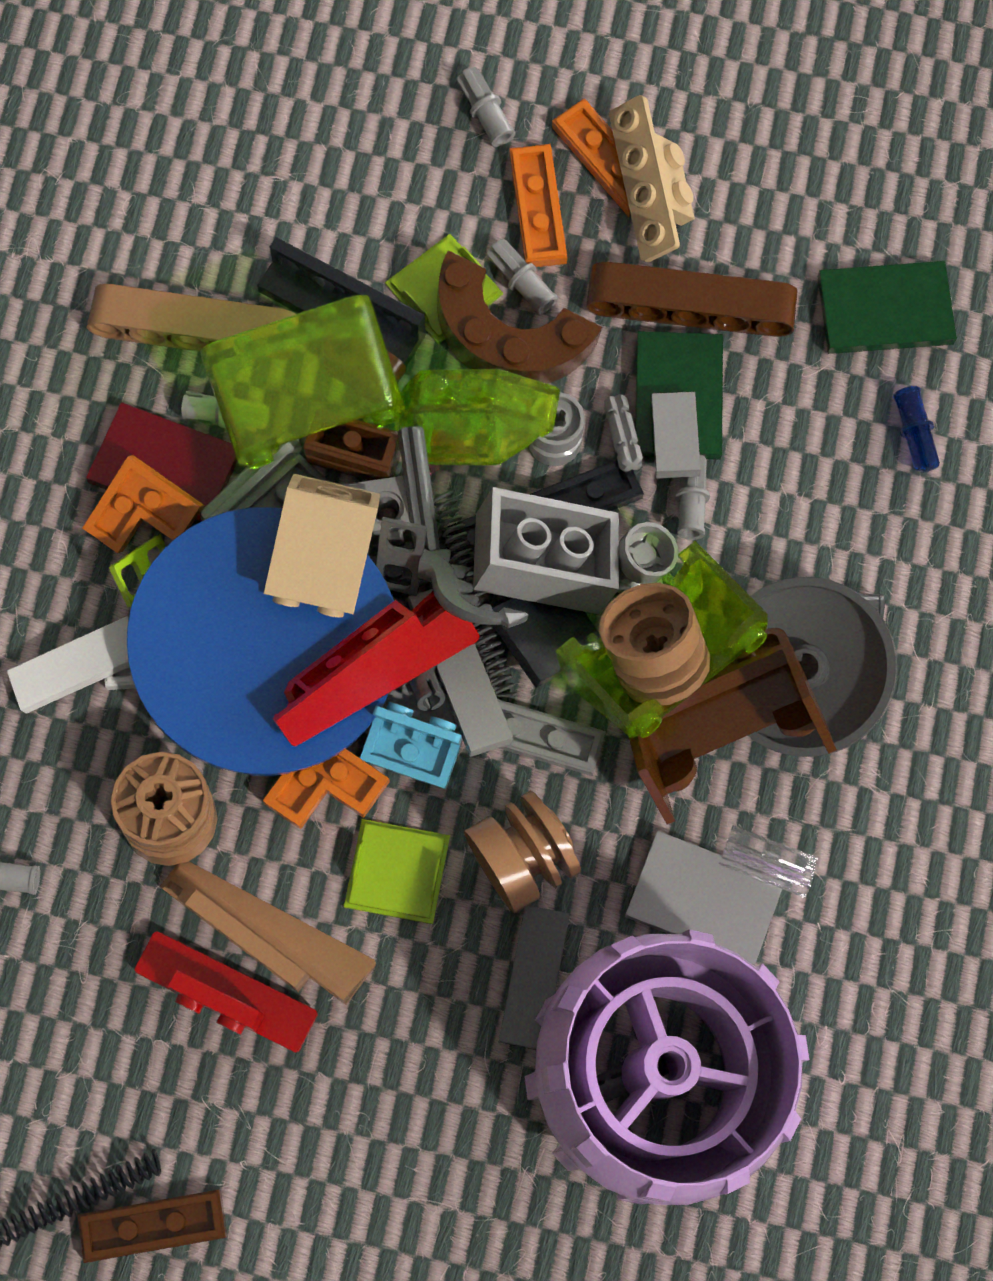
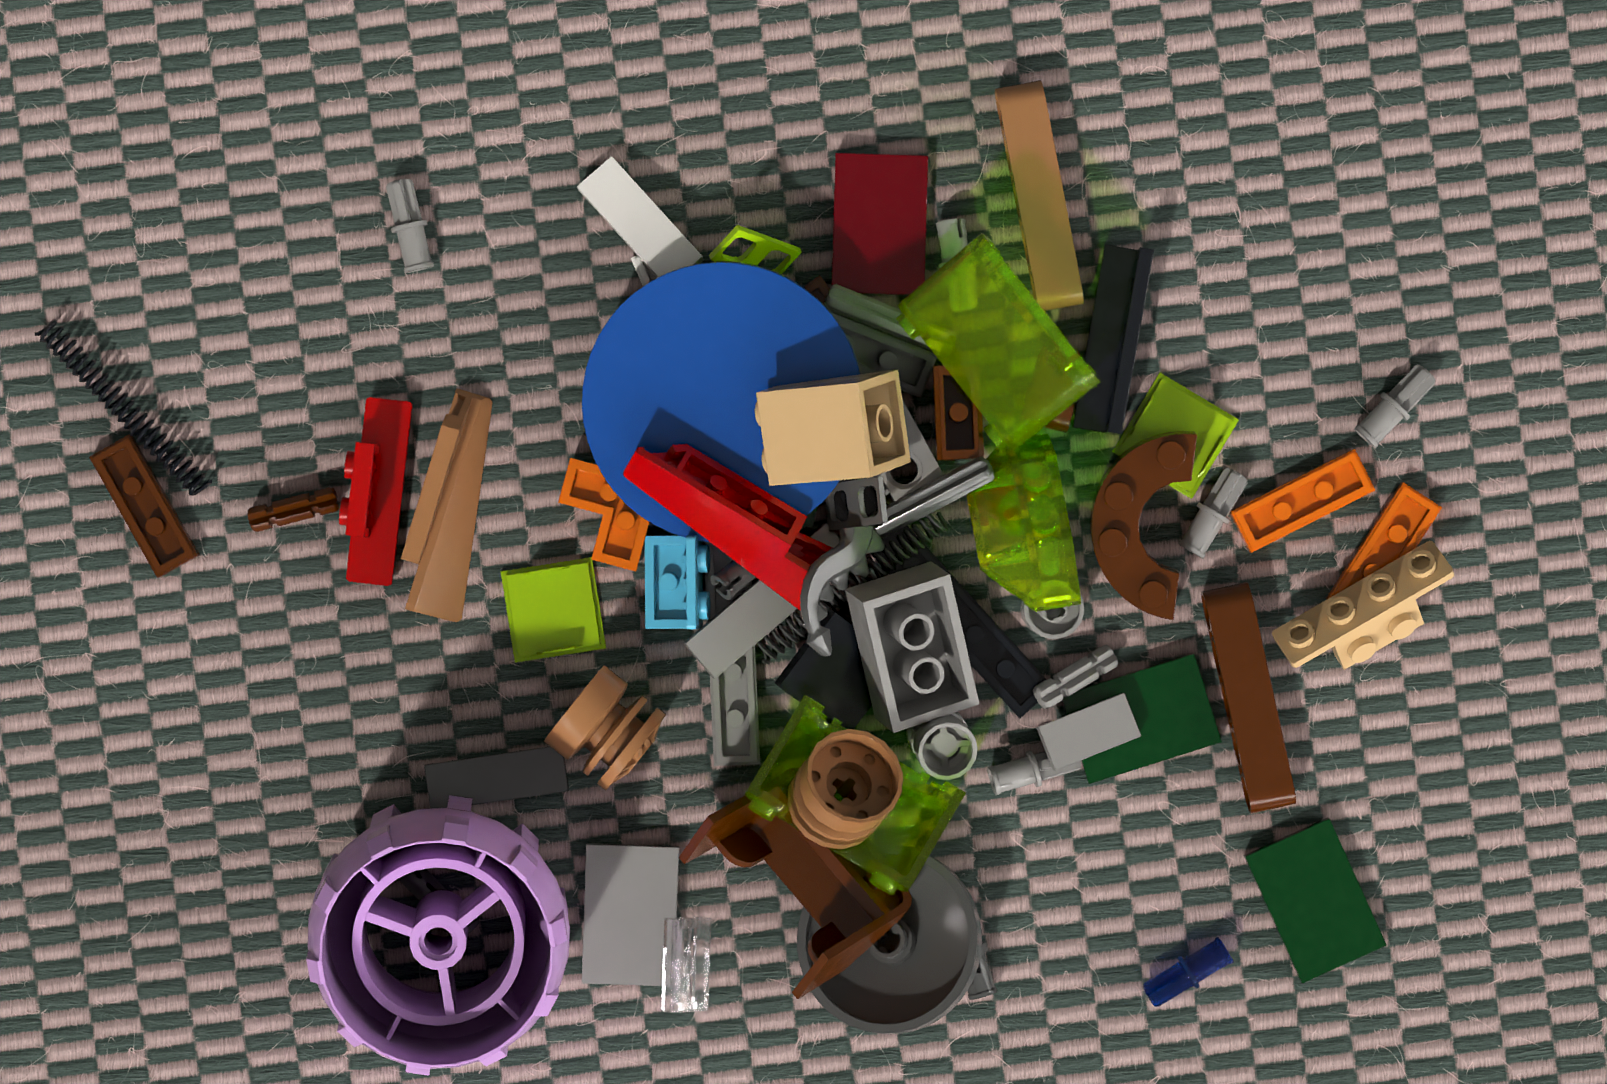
camera: 75 degrees right, 15 degrees up
orange plate [82,455,205,553] -> none
medium nougat wheel [111,752,218,866] -> none
none -> reddish brown axle [248,487,339,532]

